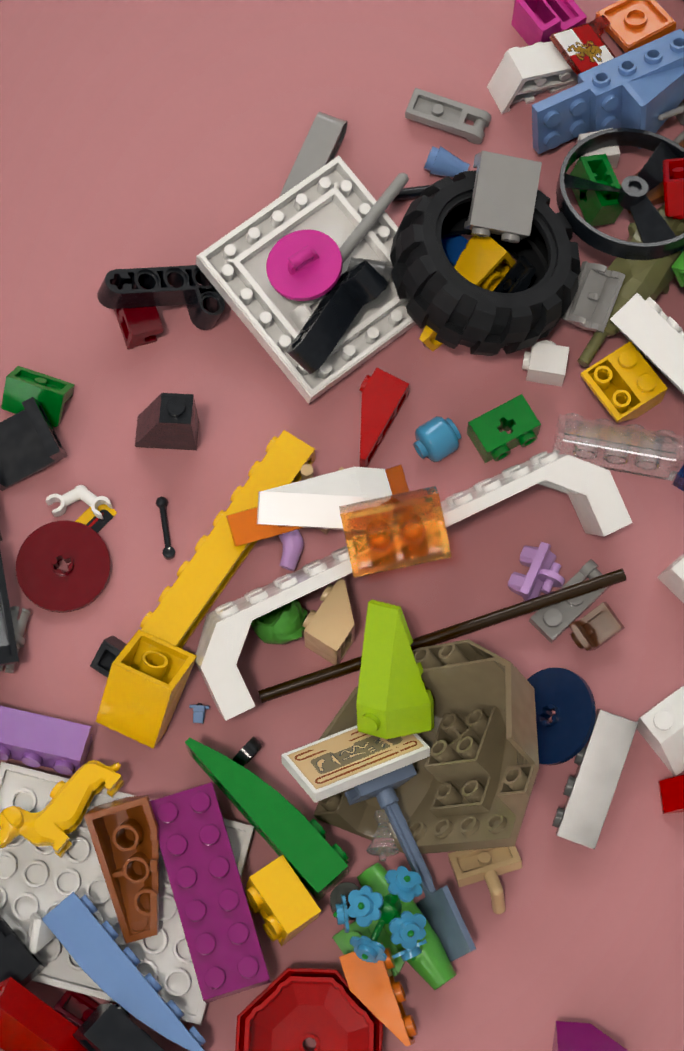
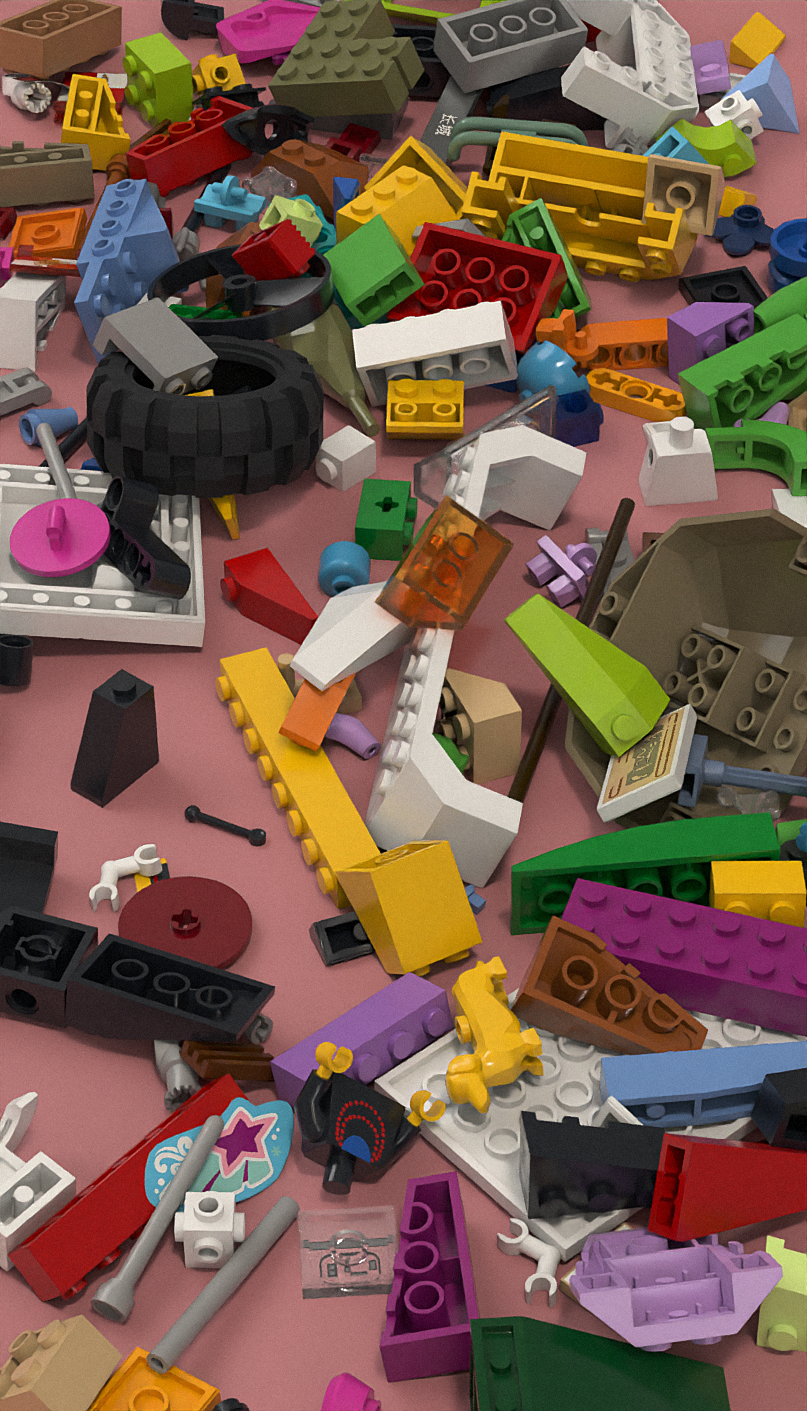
camera: 55 degrees left, 30 degrees down
light grey hinge [561,261,625,333] -> none

